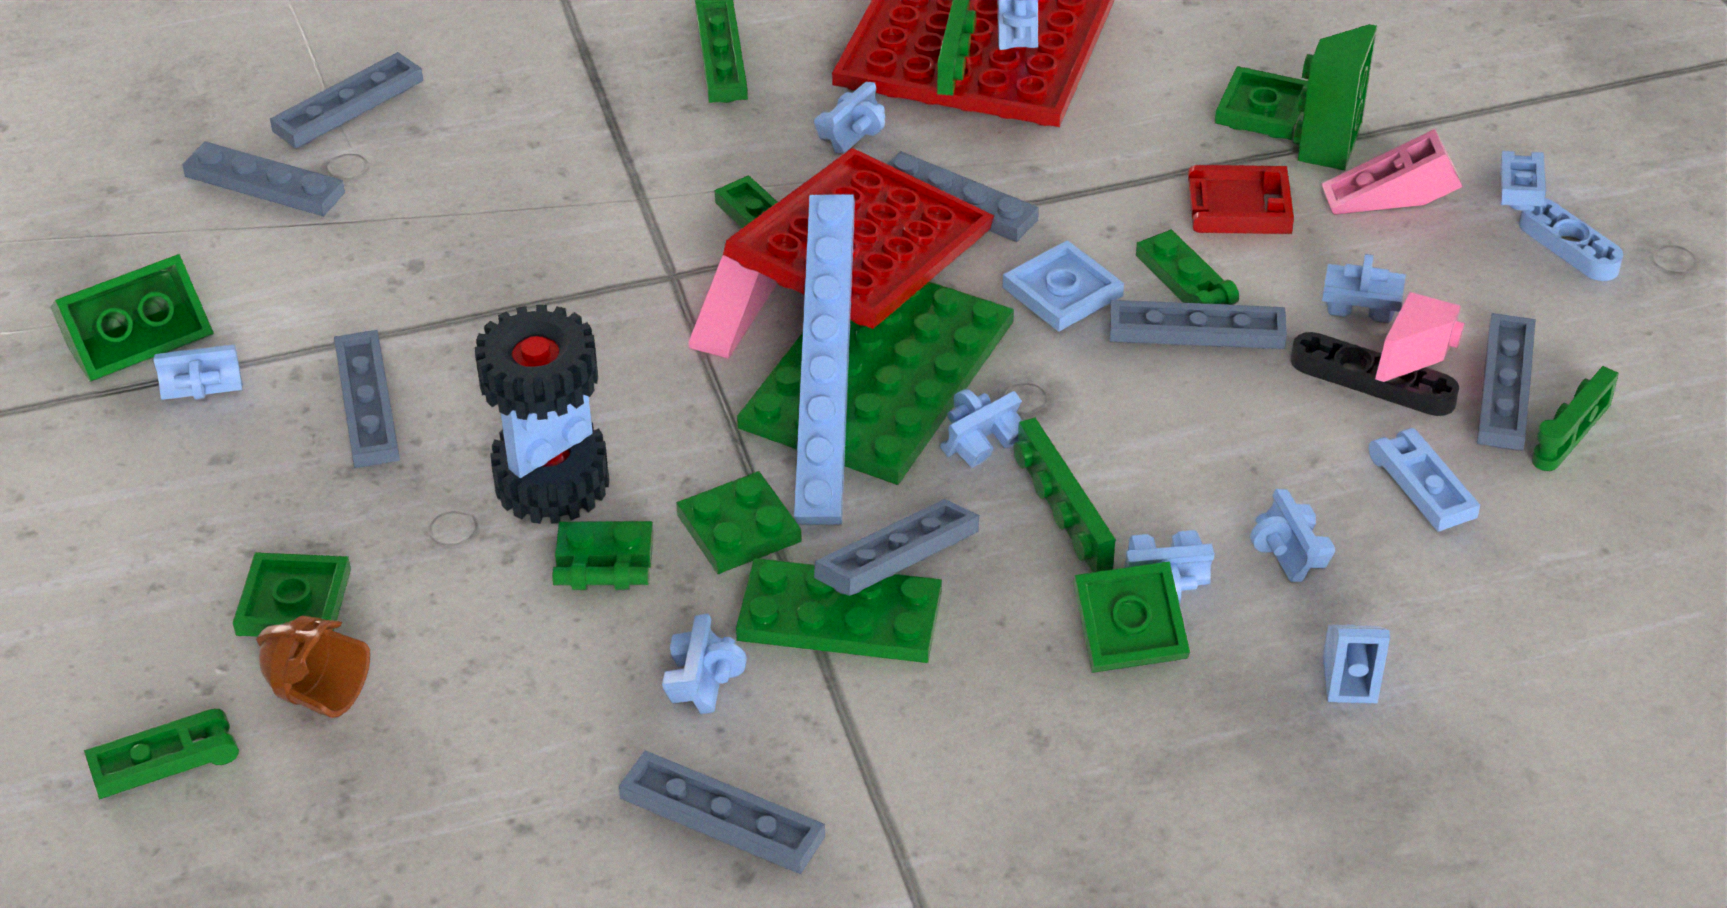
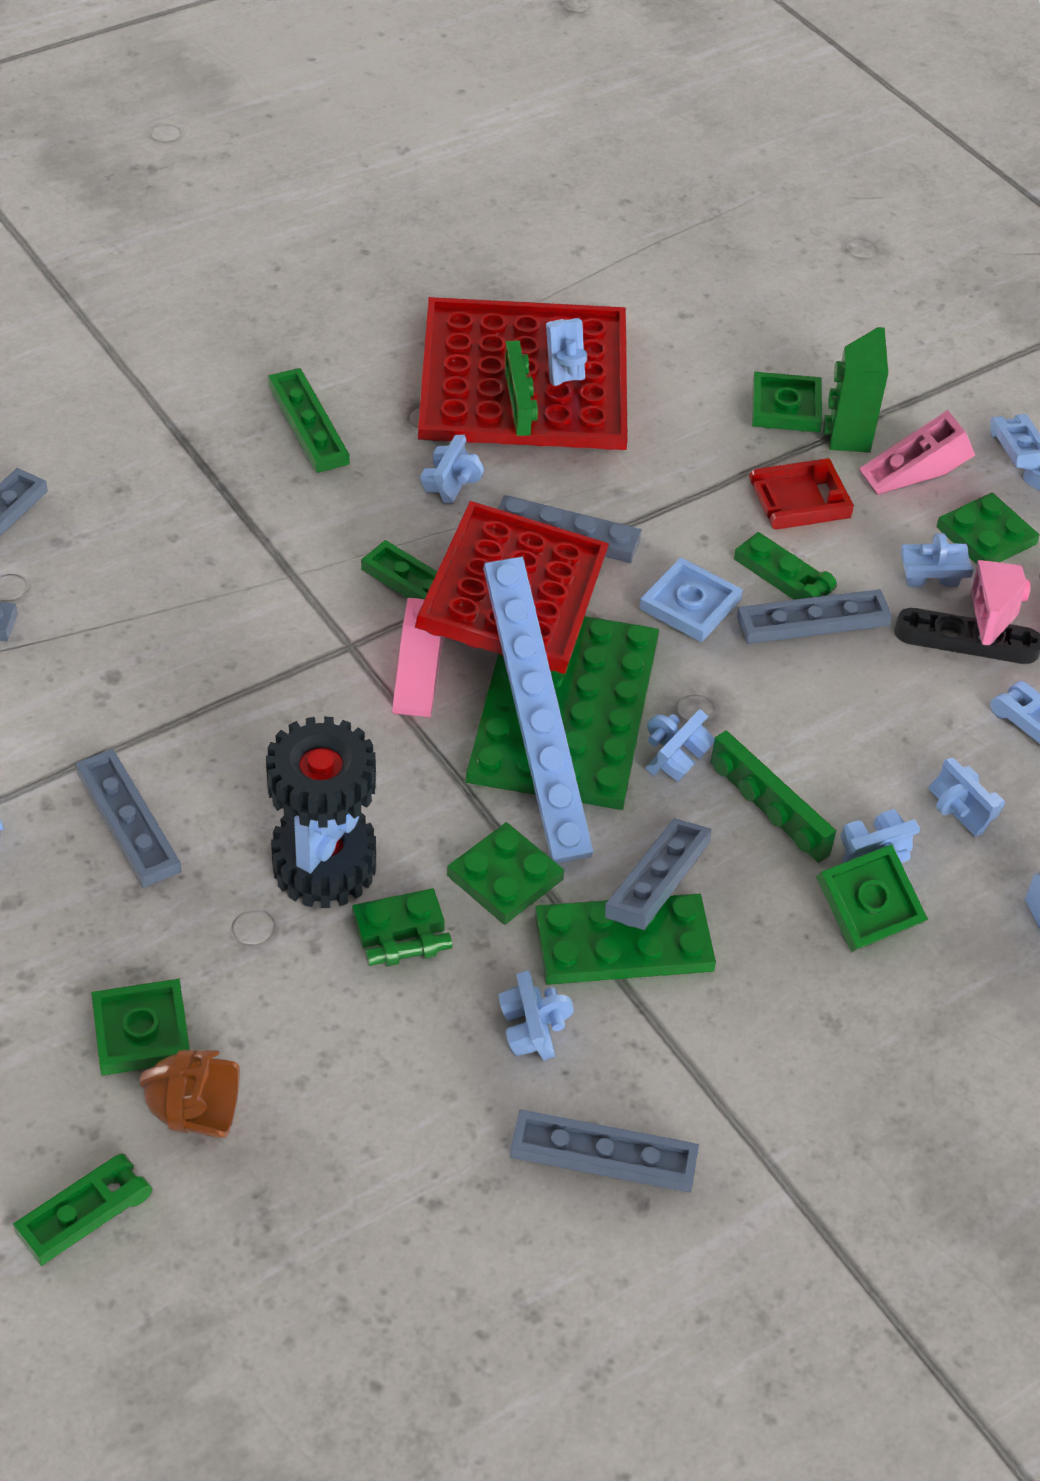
camera: 20 degrees left, 5 degrees up
none -> green plate [936,492,1040,564]

